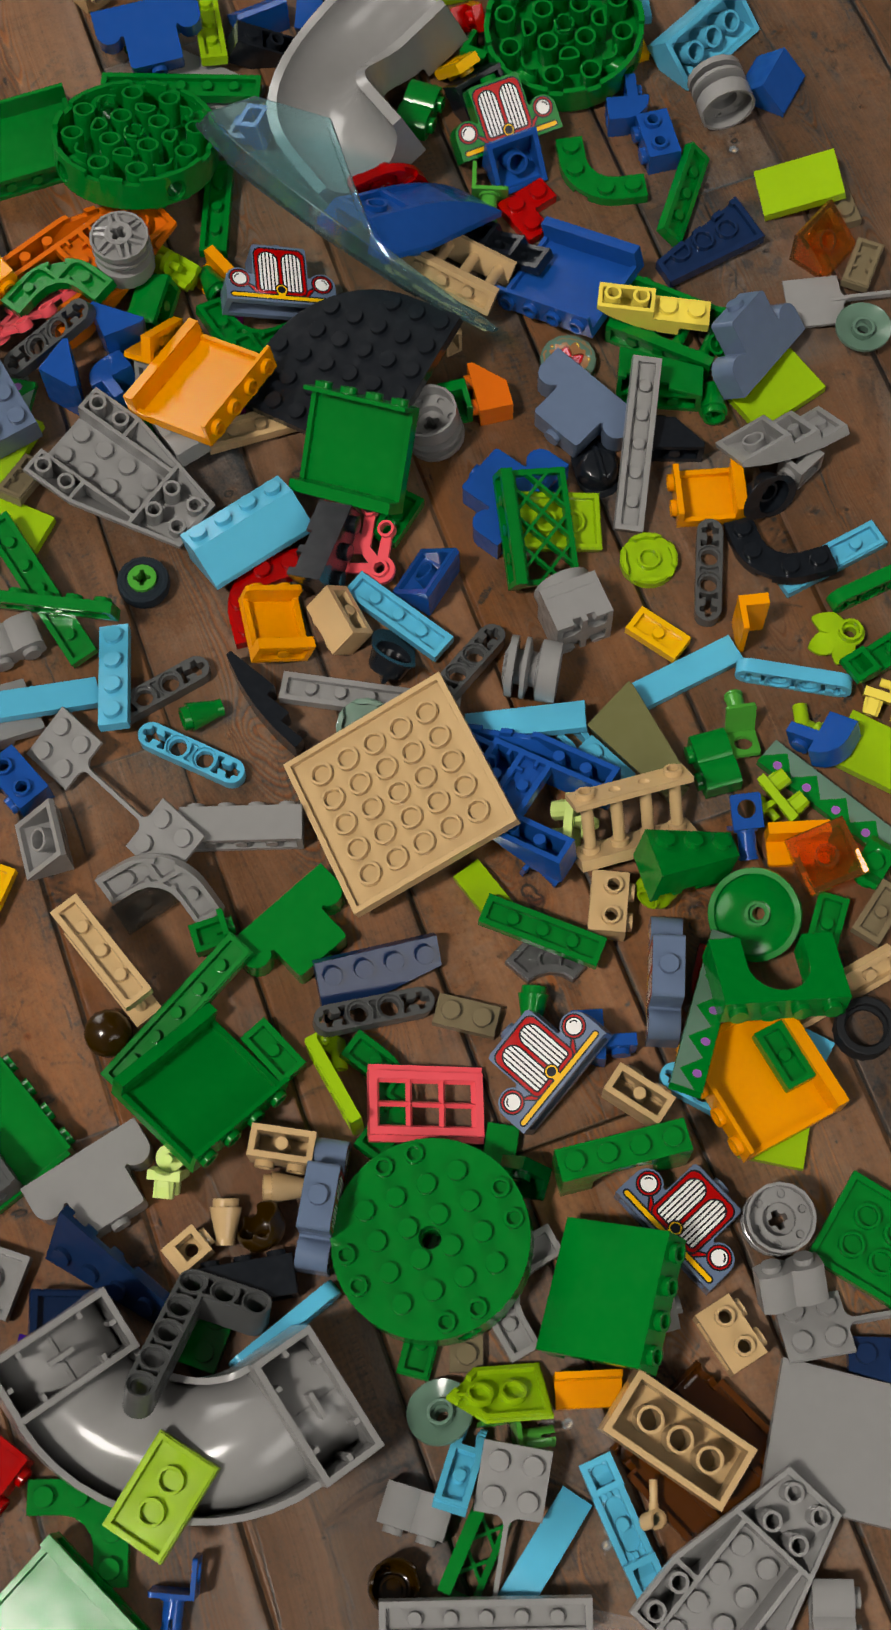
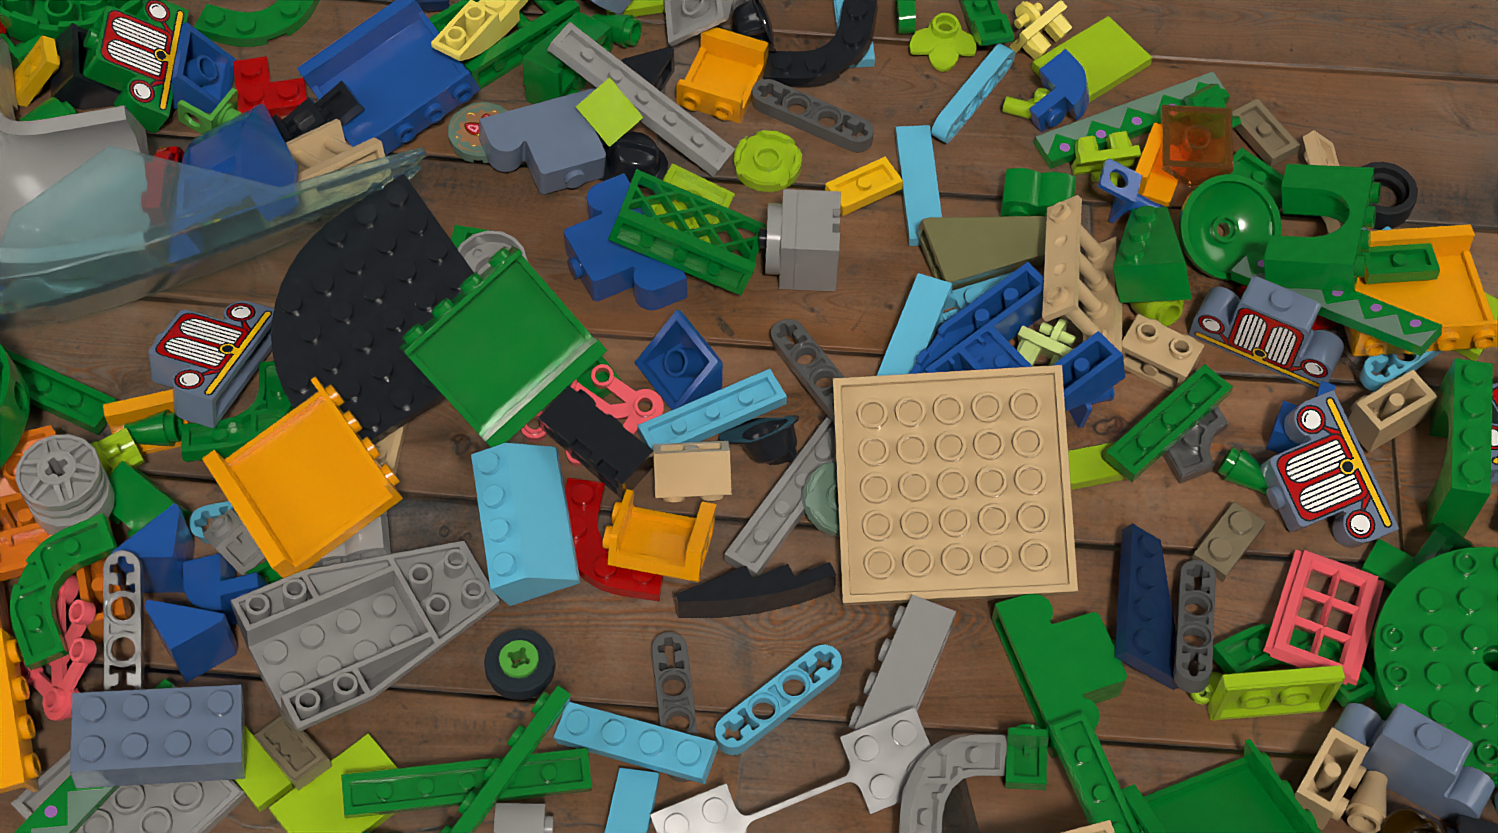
camera: 70 degrees left, 10 degrees down
light orange panel [124,316,183,364] -> none
green cone [178,699,225,731] -> none
green plate [240,1017,307,1082] -> none
orange slope [463,362,513,426] -> none
light grey wheel [501,634,564,704] -> none
bright green bracket [724,689,761,758] -> none
light orange panel [731,592,770,653] -> none
none -> lime sticker [576,77,644,147]

